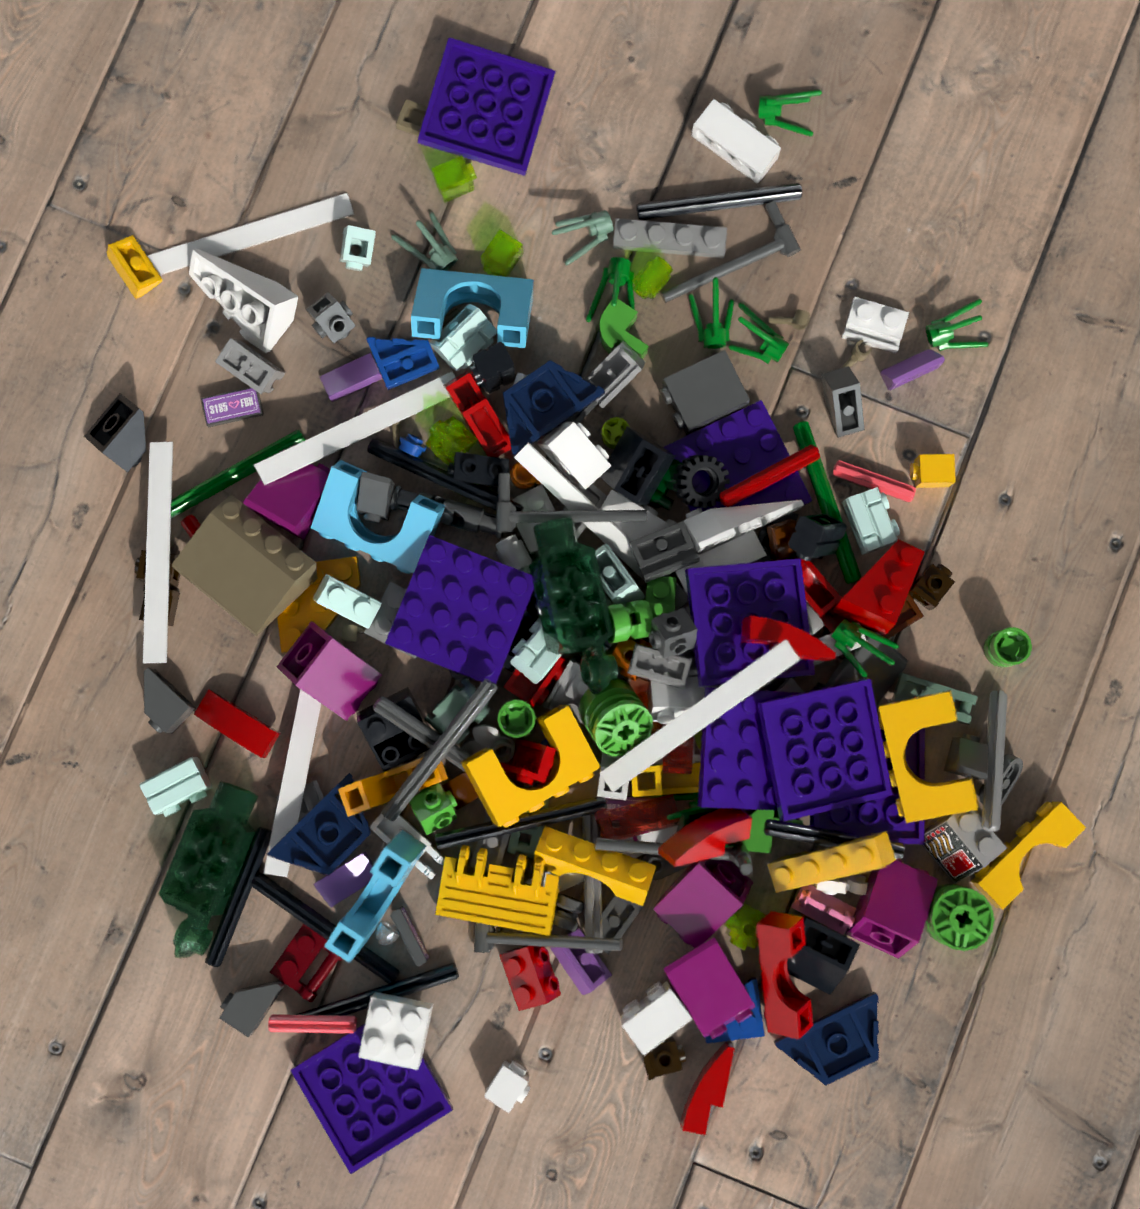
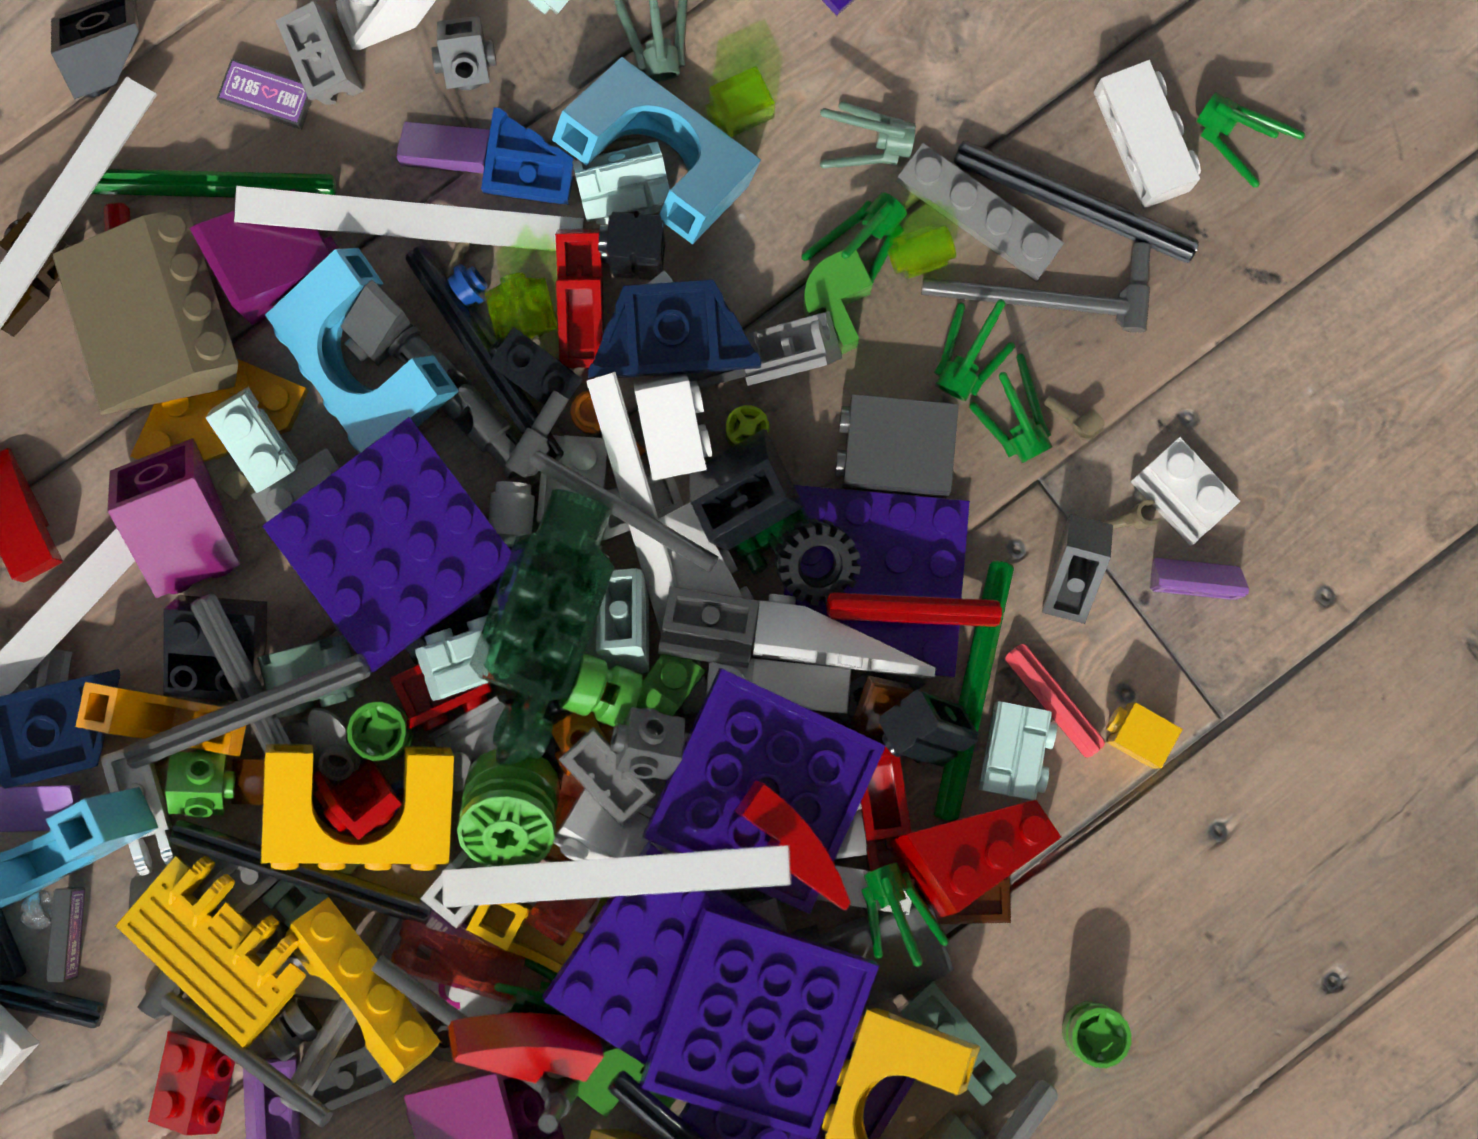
camera: 25 degrees right, 0 degrees up
dark brown brick [909,564,955,611] -> none
green plant [926,299,989,351] -> none

